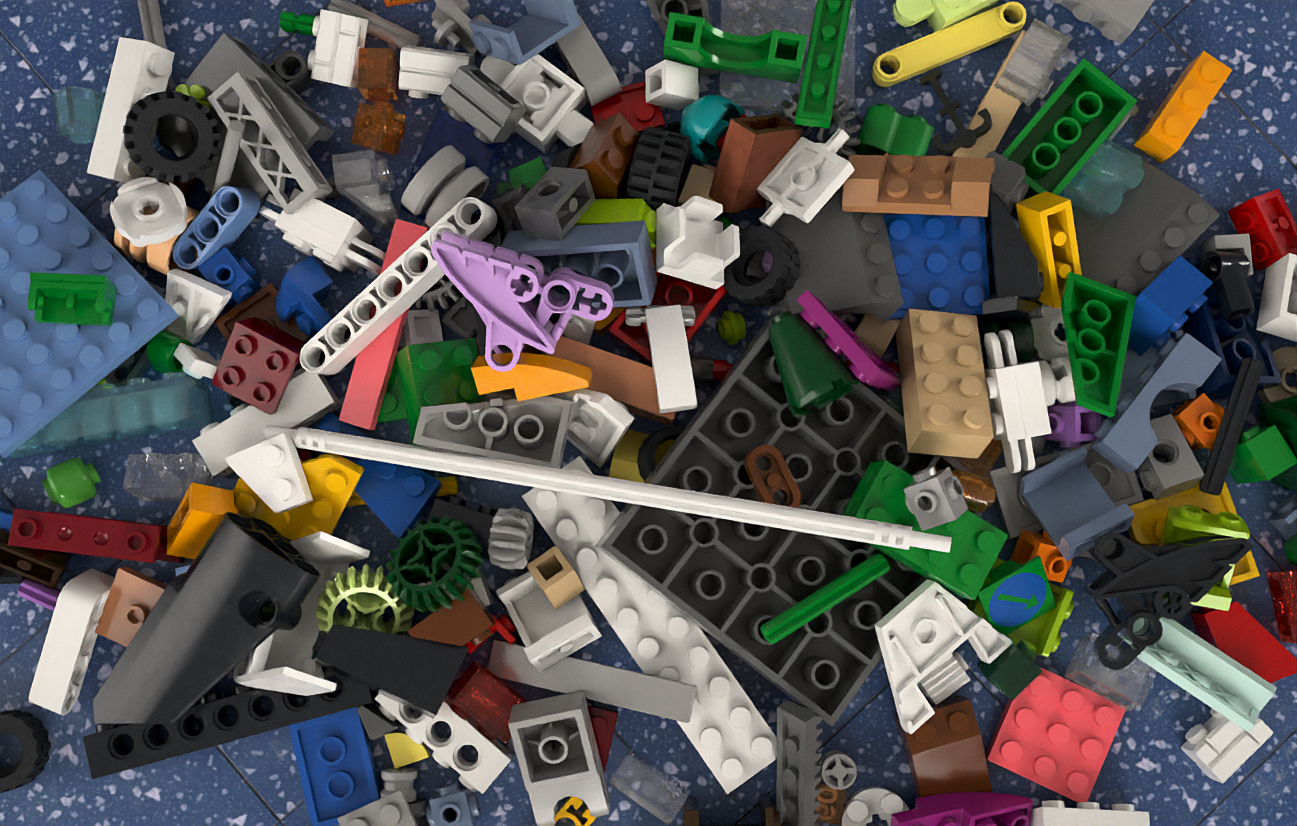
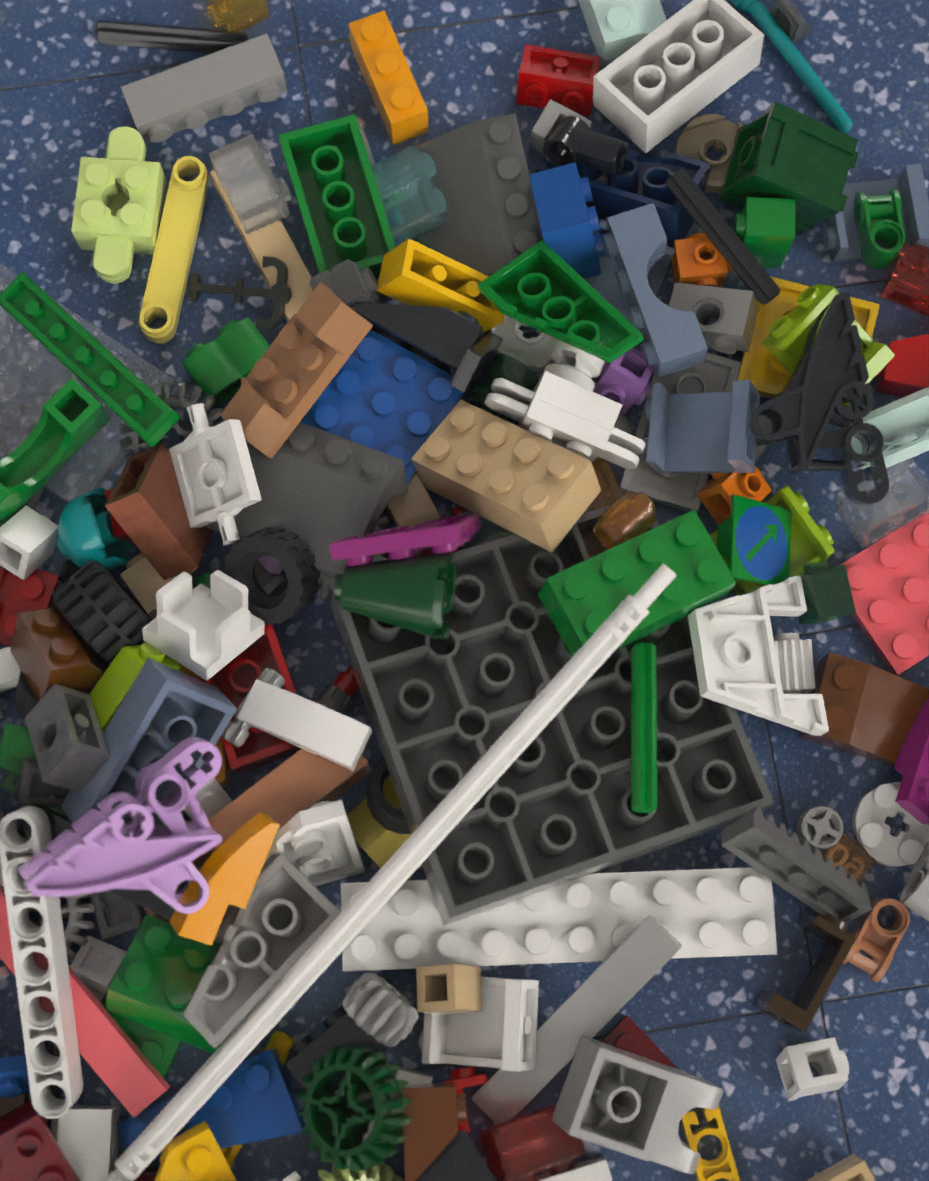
camera: 60 degrees left, 5 degrees down
clear brick [609,749,687,825] -> none
lime plate [718,311,746,345] -> none
reddish brown plate [745,445,801,508] -> none
light grey brick [903,466,968,531] -> none

